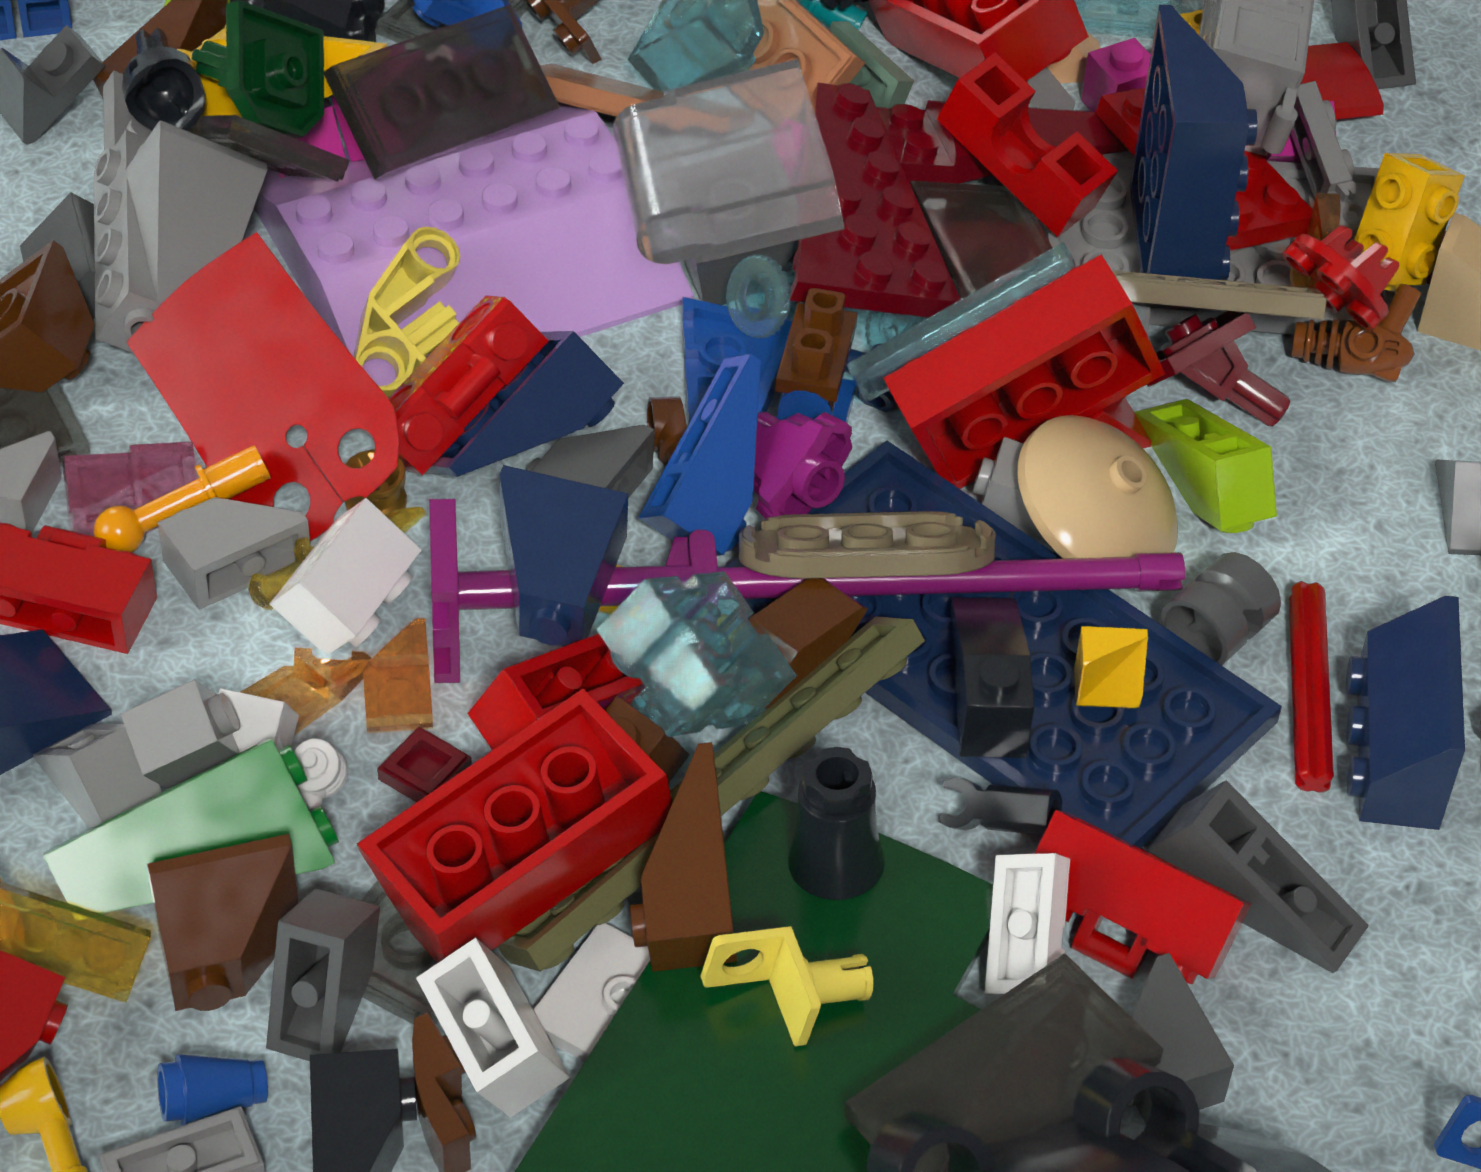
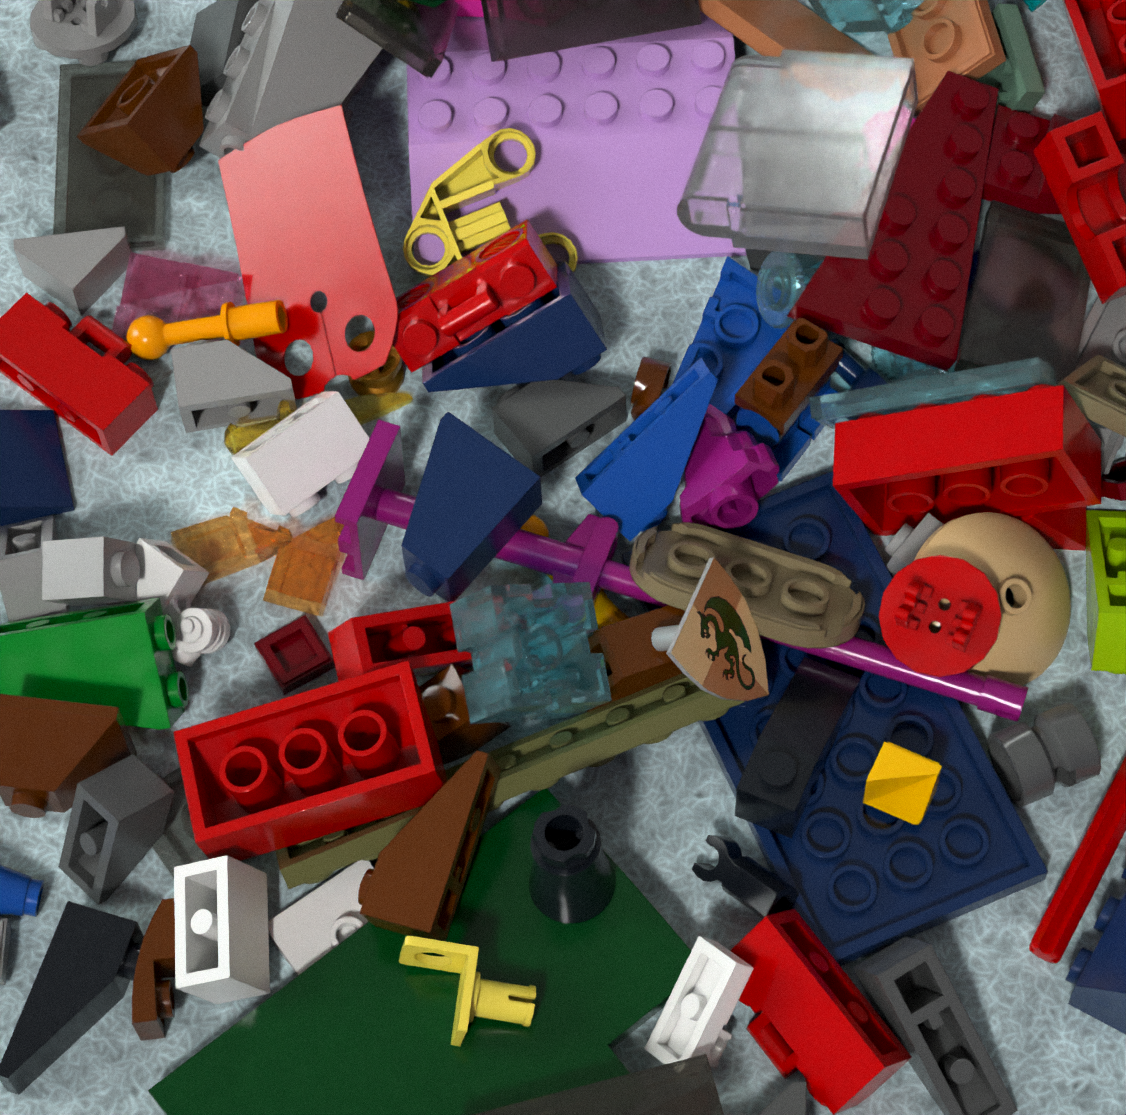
camera: 30 degrees right, 15 degrees up
none -> shield [651,557,769,702]
none -> red plate [879,555,1002,677]

